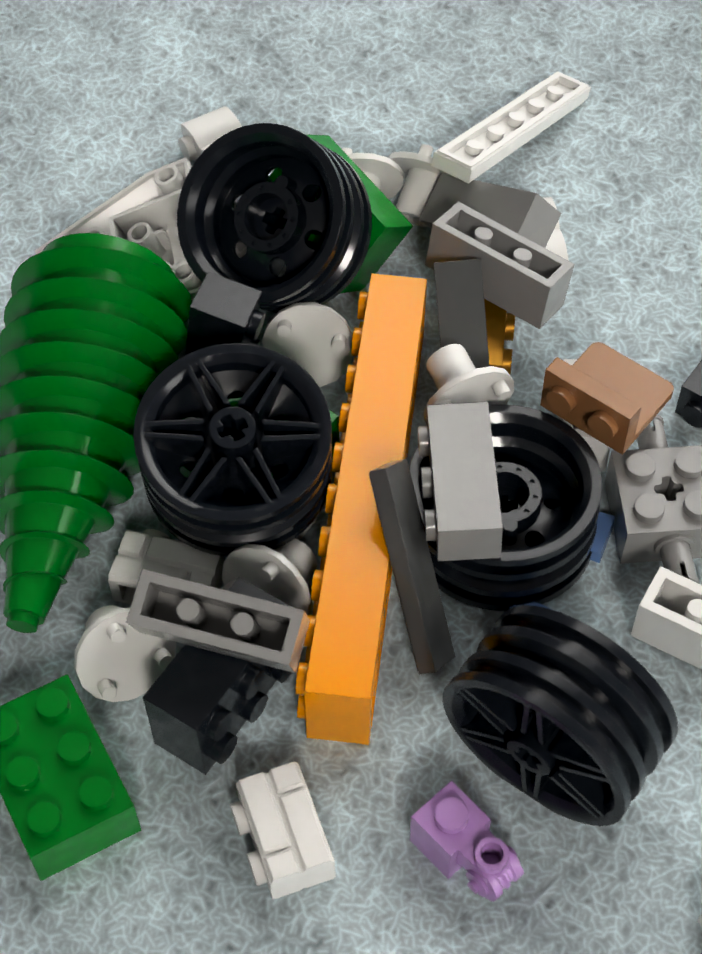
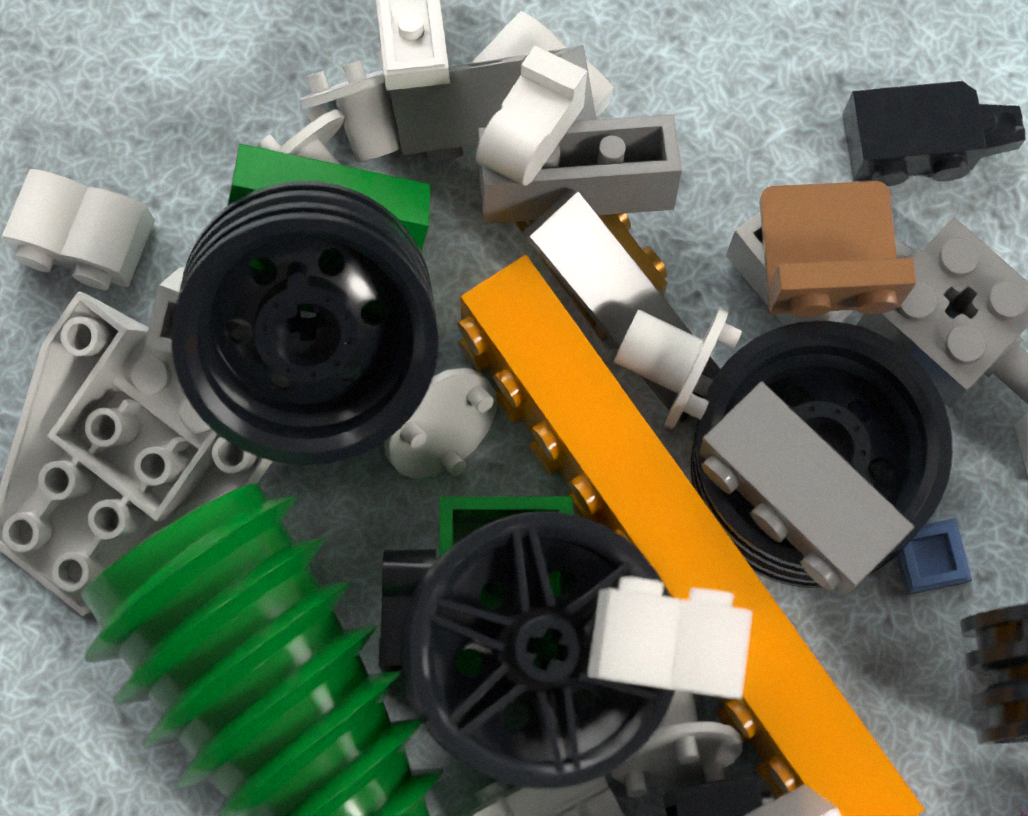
camera: 45 degrees left, 20 degrees up
black hinge [185,271,266,355] -> none
dark grey tile [369,458,455,674] -> none
none -> white leg [476,45,587,186]
none -> white brick [588,577,752,699]

